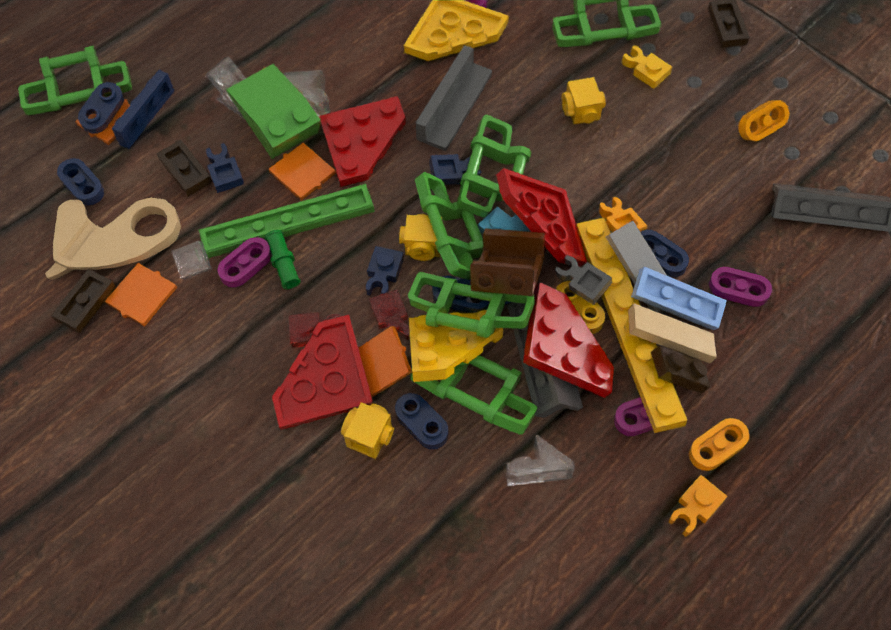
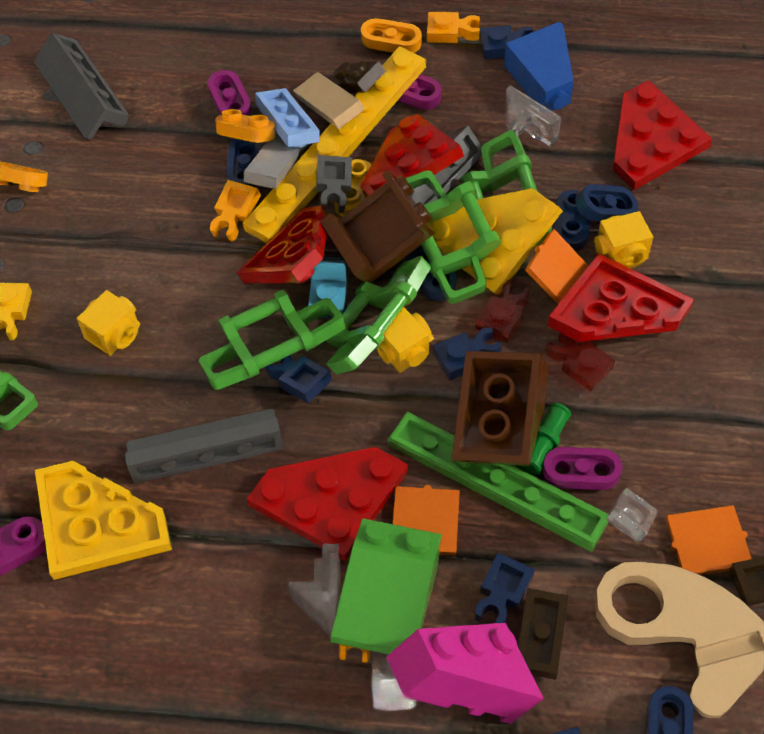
camera: 130 degrees left, 5 degrees down
none -> light orange plate [215,109,276,143]
none -> dark pink wedge [386,623,544,724]
none -> reddish brown slope [451,351,549,466]
none -> dark blue plate [479,25,533,59]
none -> blue slope [504,22,574,115]
none -> dark blue plate [575,184,638,221]
none -> red plate [612,80,712,191]

